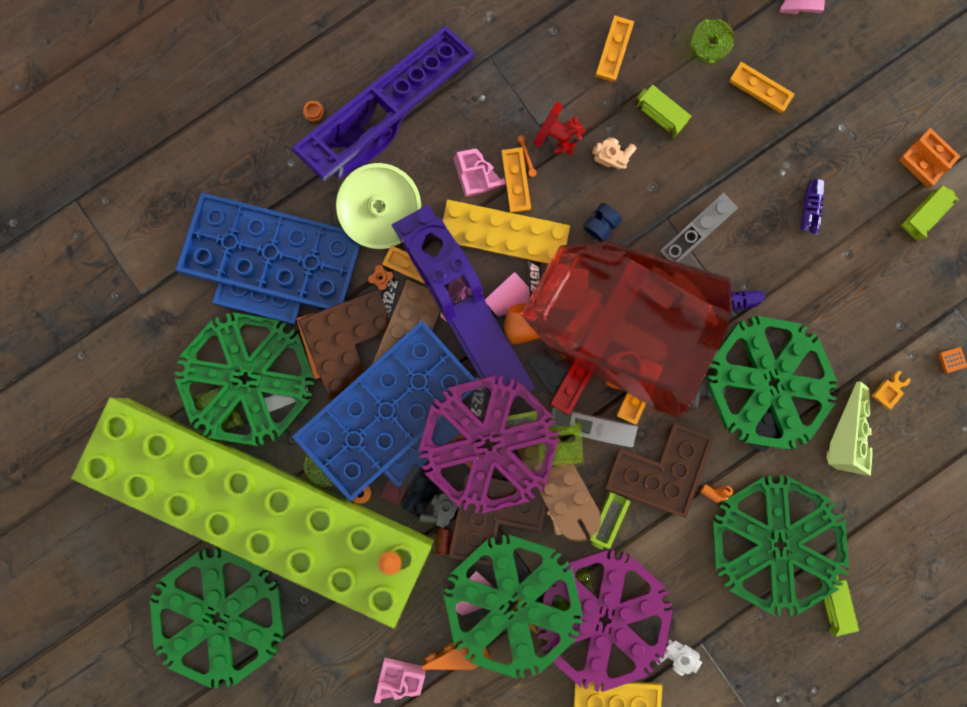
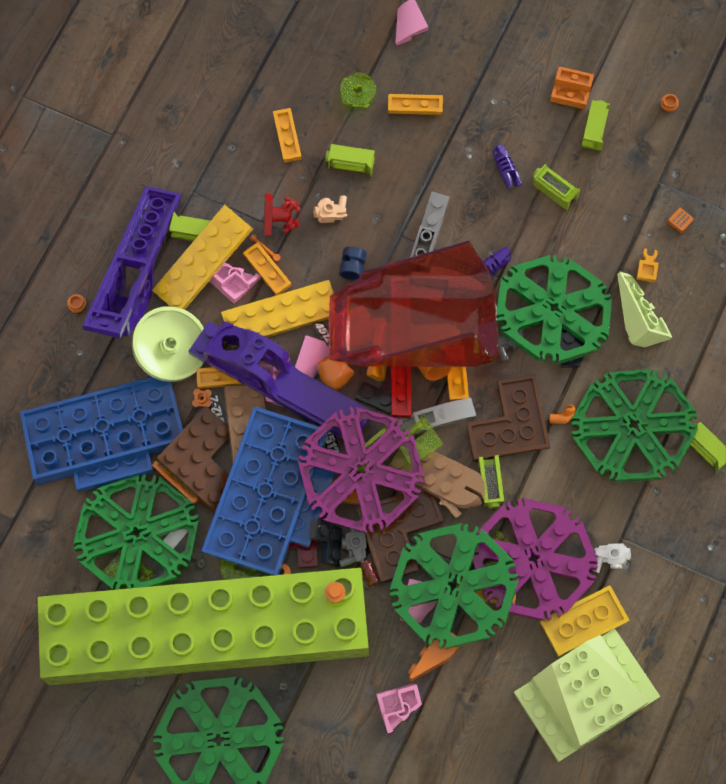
camera: 25 degrees left, 15 degrees down
none -> yellow plate [152,205,253,310]
none -> lime window [169,212,210,241]
none -> lime window [532,164,580,210]

